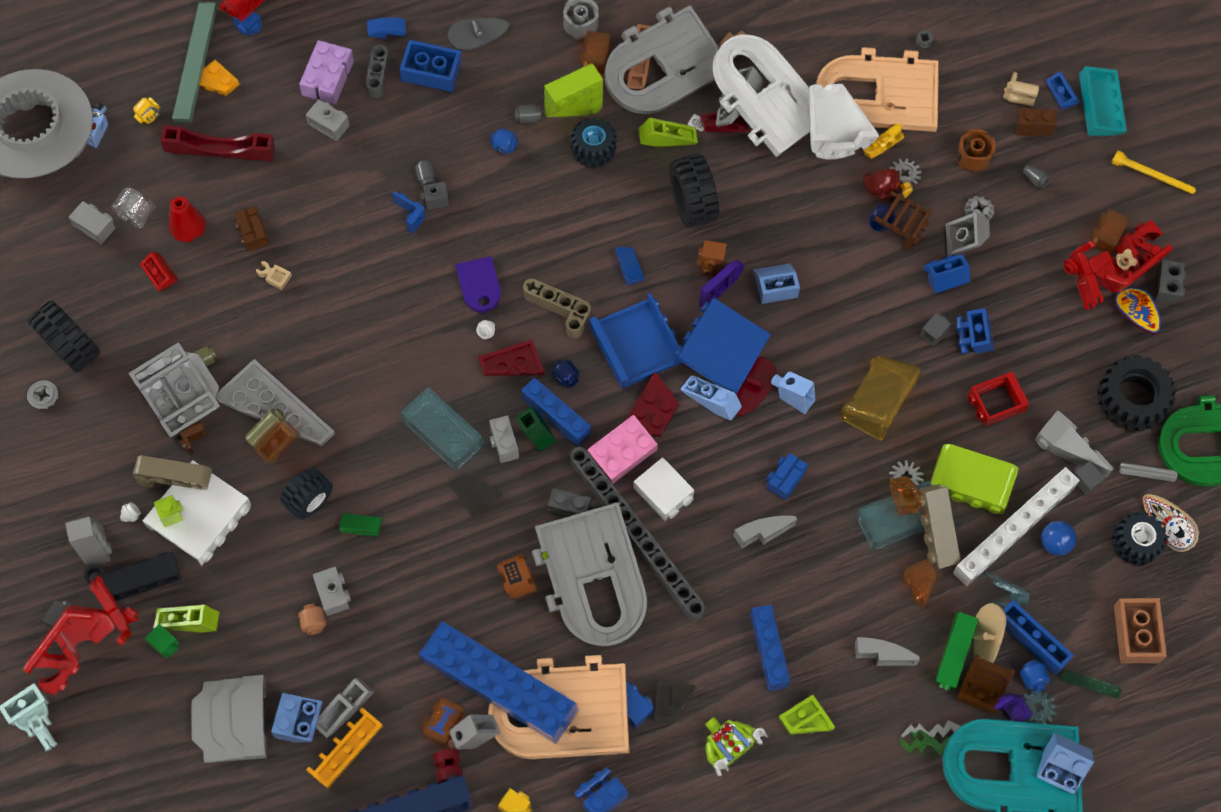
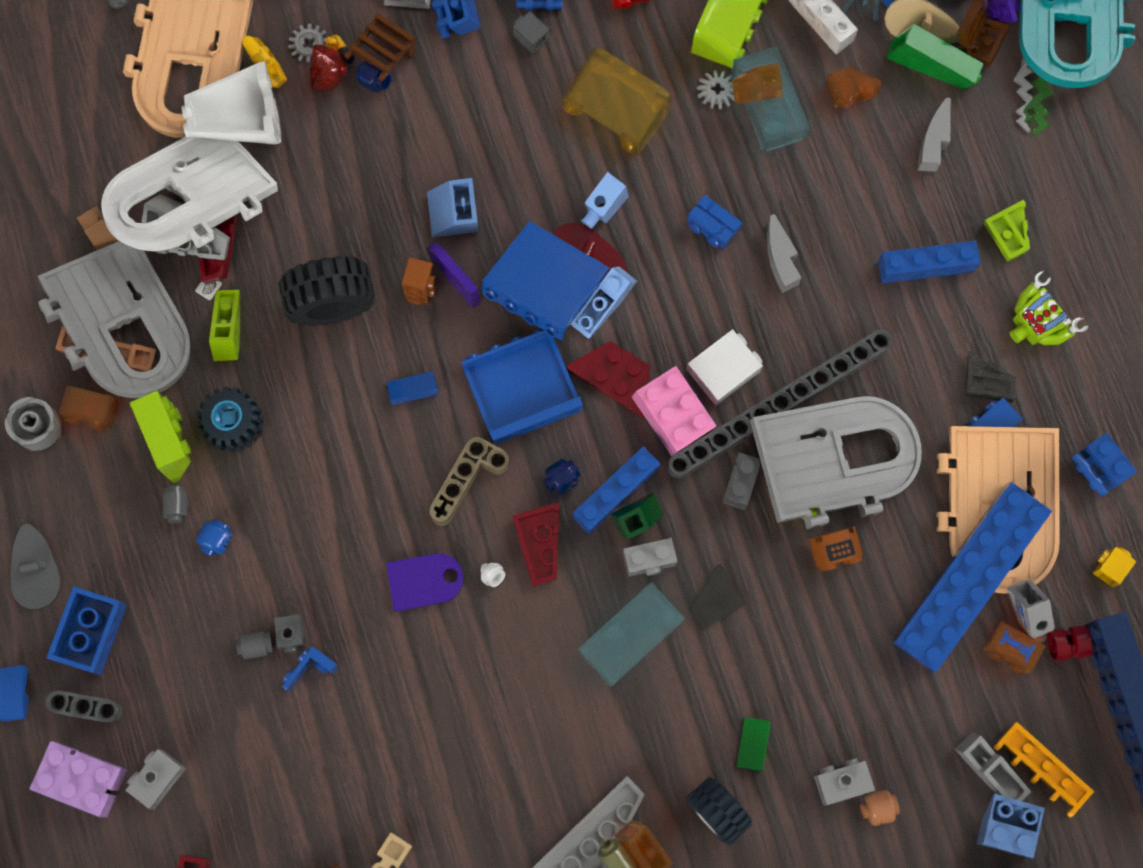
camera: 85 degrees left, 10 degrees up
dark tan brick [917,484,961,569] -> none

